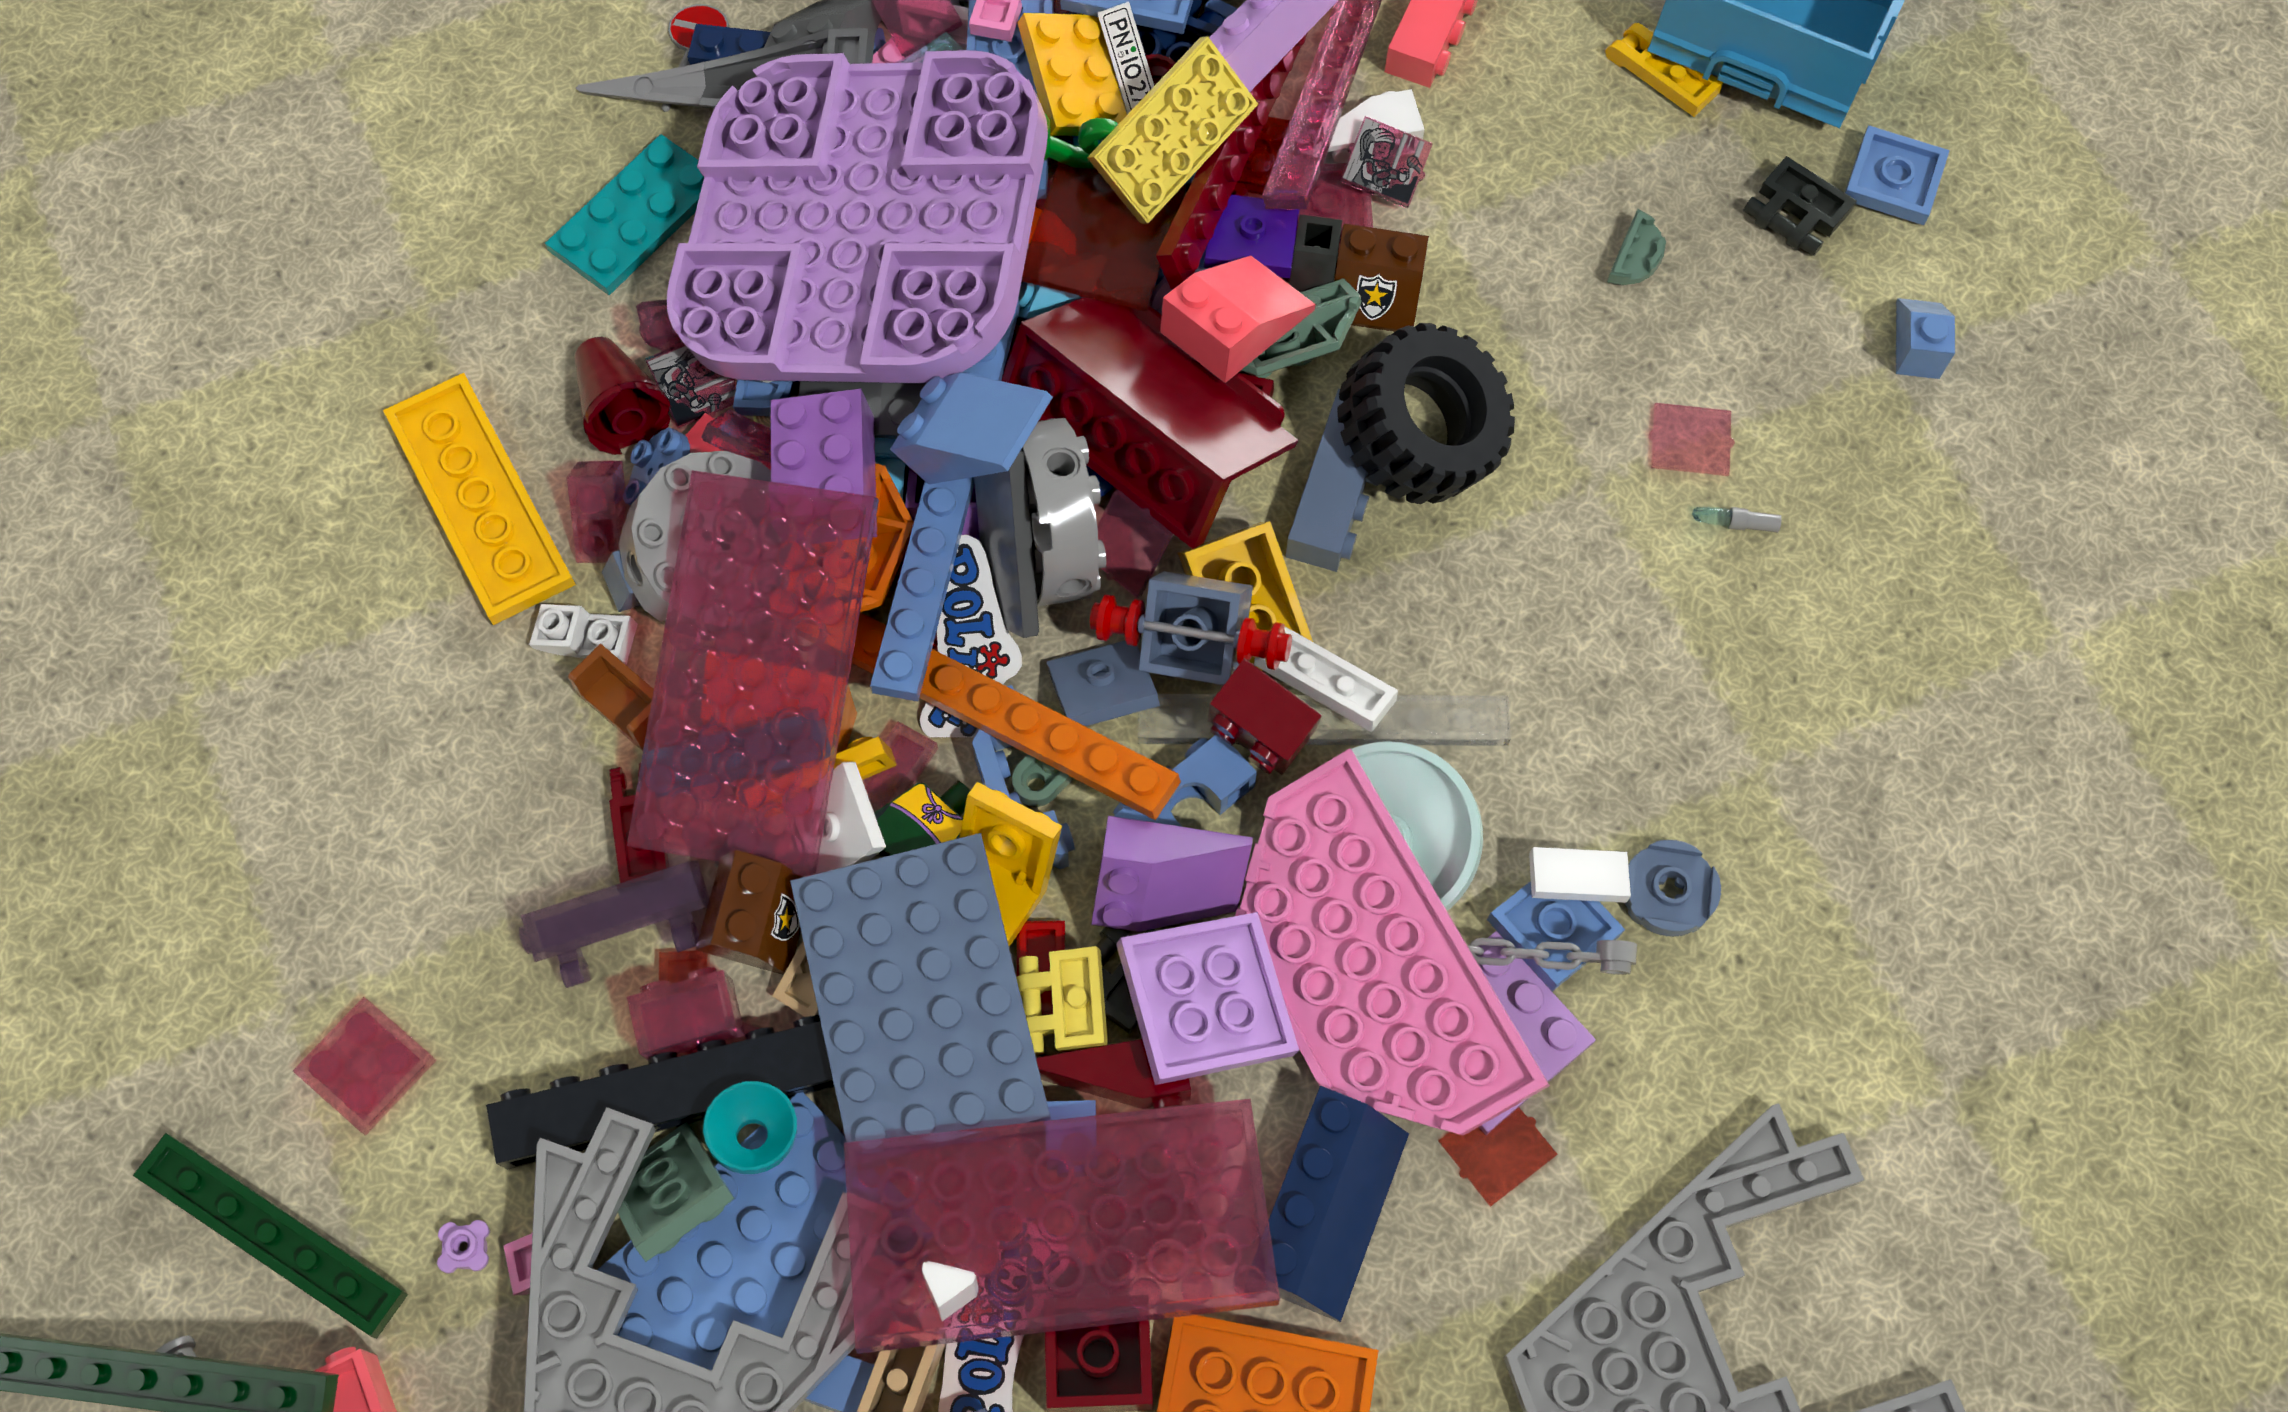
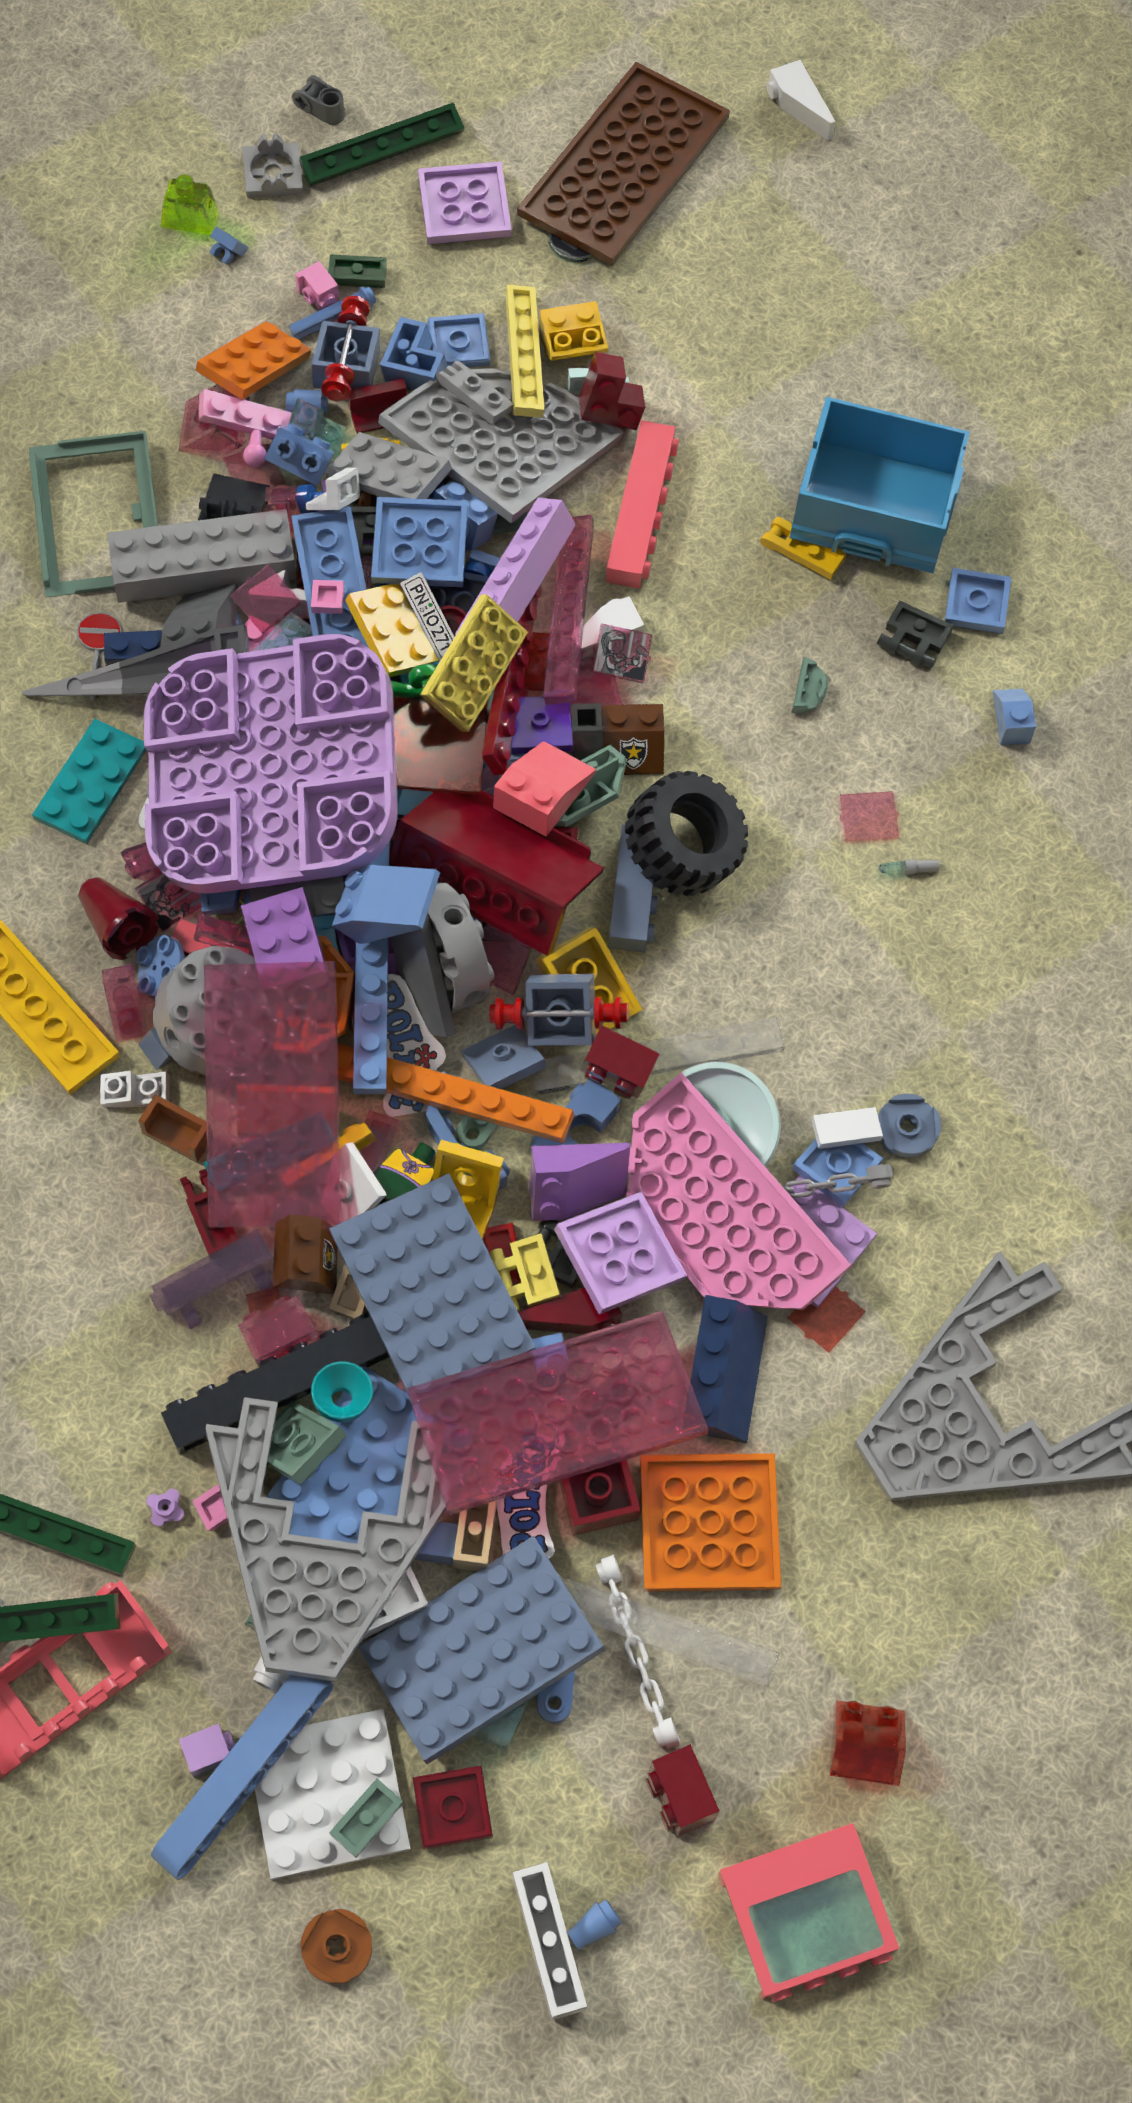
camera: 15 degrees left, 0 degrees up
clear pink plate [293,997,437,1136] -> none
white slope [922,1261,978,1321] -> none
white plate [1254,627,1398,733] -> none

